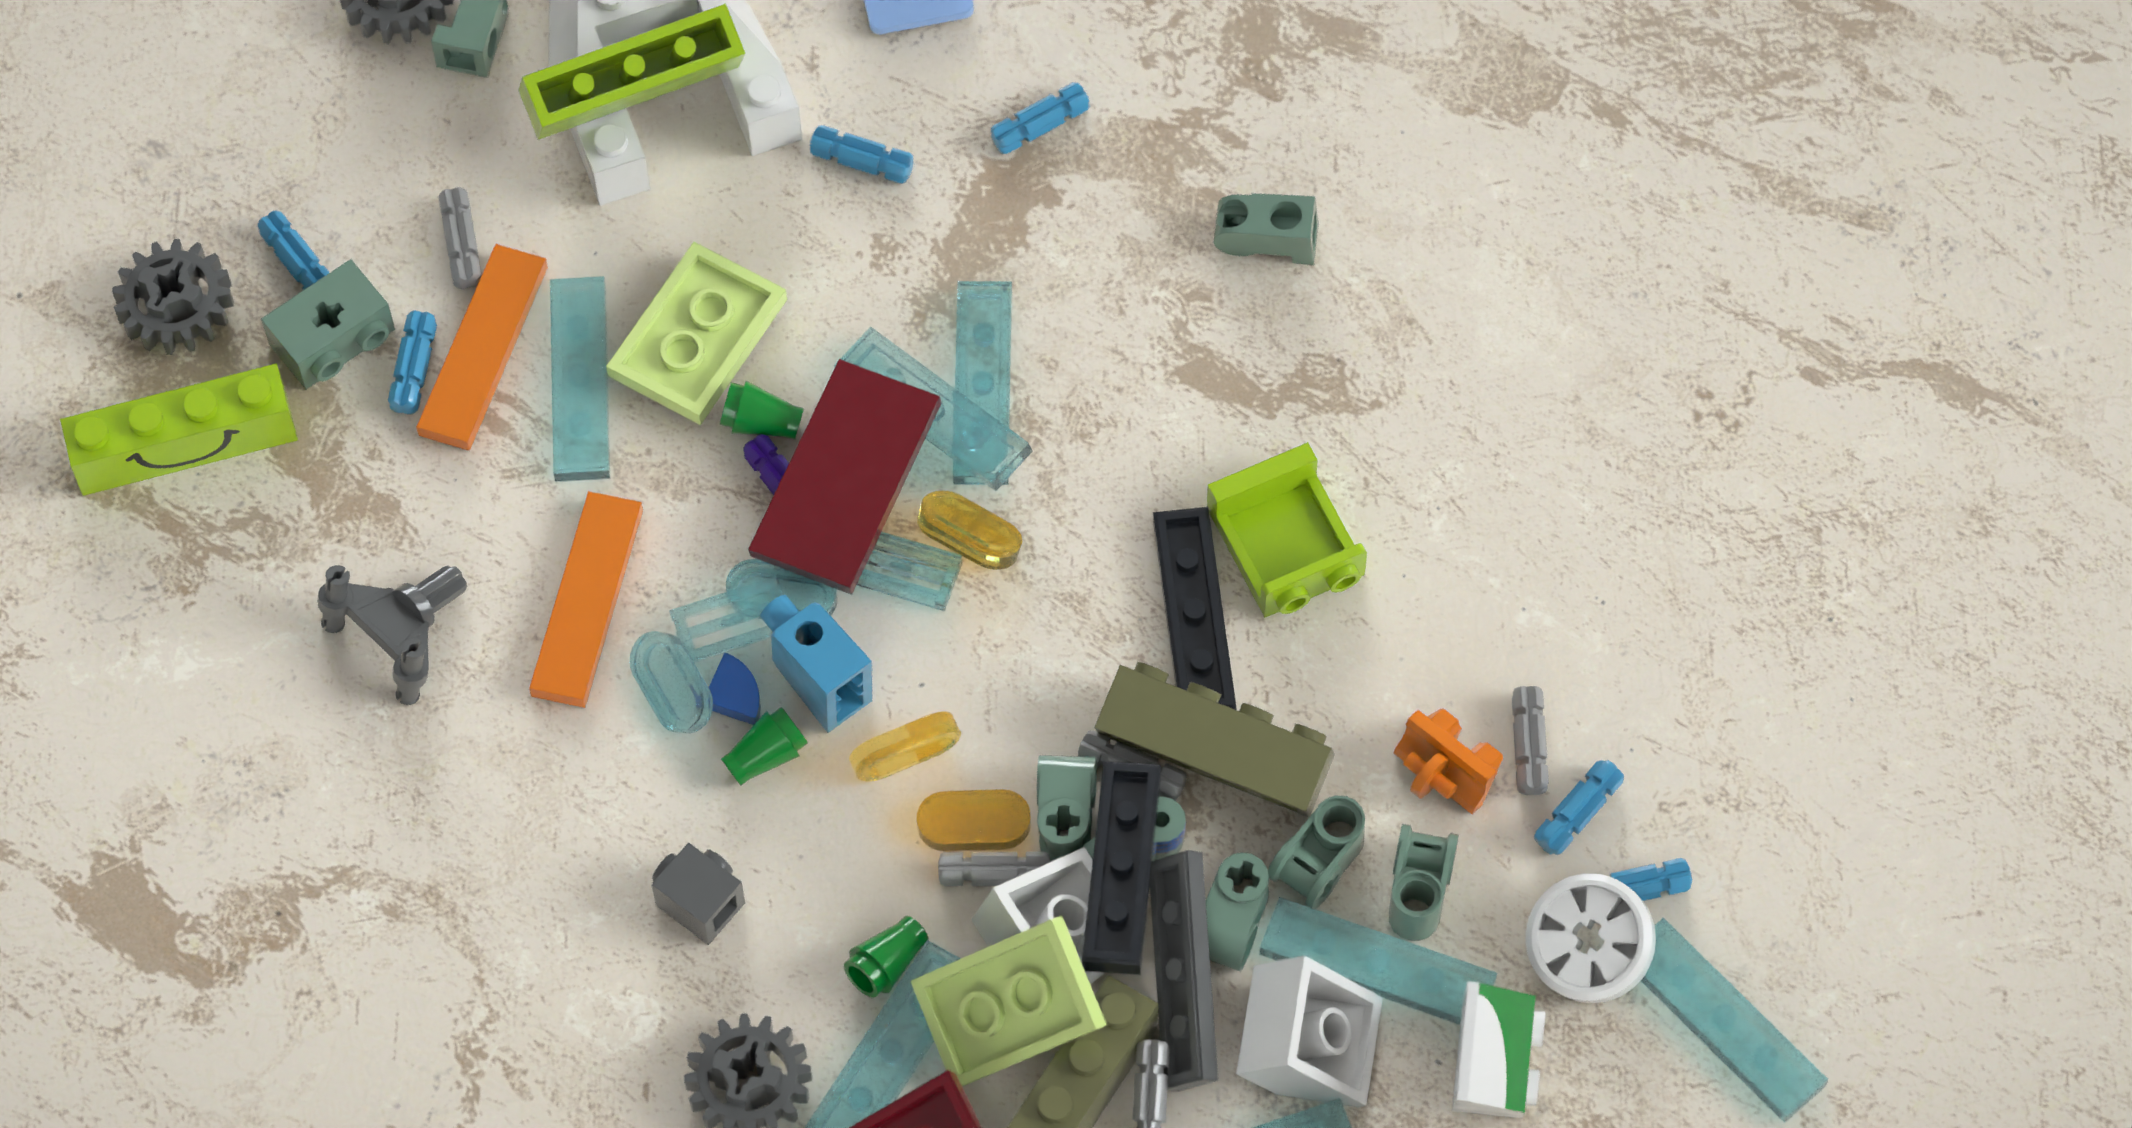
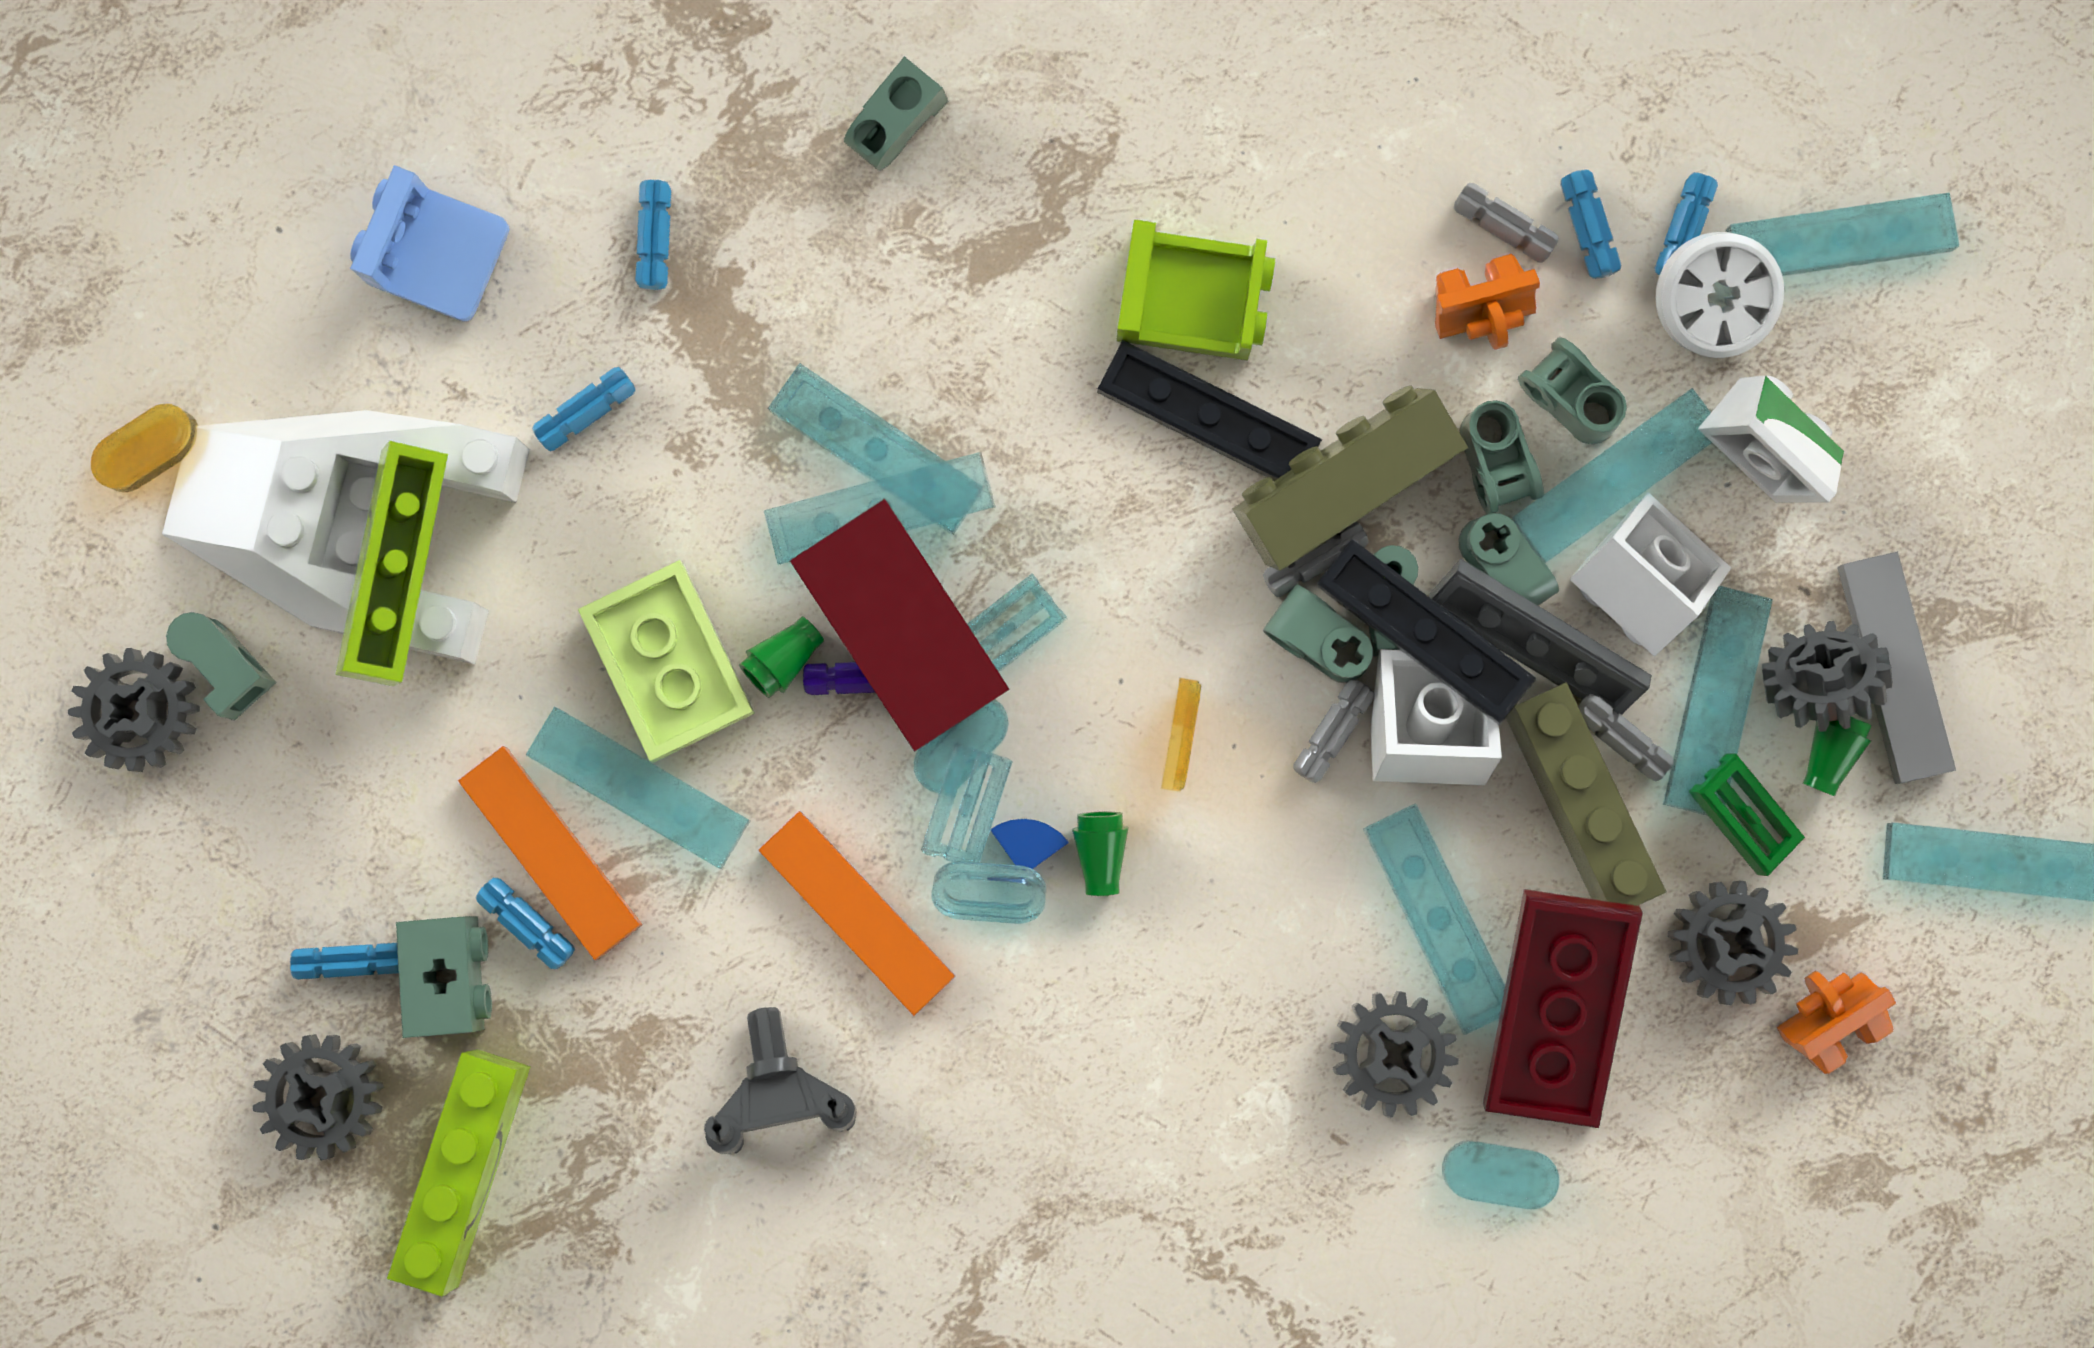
camera: 55 degrees left, 20 degrees up
light grey axle [438,187,482,289] -> none
dark grey brick [651,842,745,945] -> none
dark azure torso [760,595,872,733] -> none
green cone [844,916,929,998] -> none
yellowish green plate [910,916,1107,1087] -> none
clear yellow tile [917,491,1022,570] -> none
clear yellow tile [917,789,1031,851] -> none

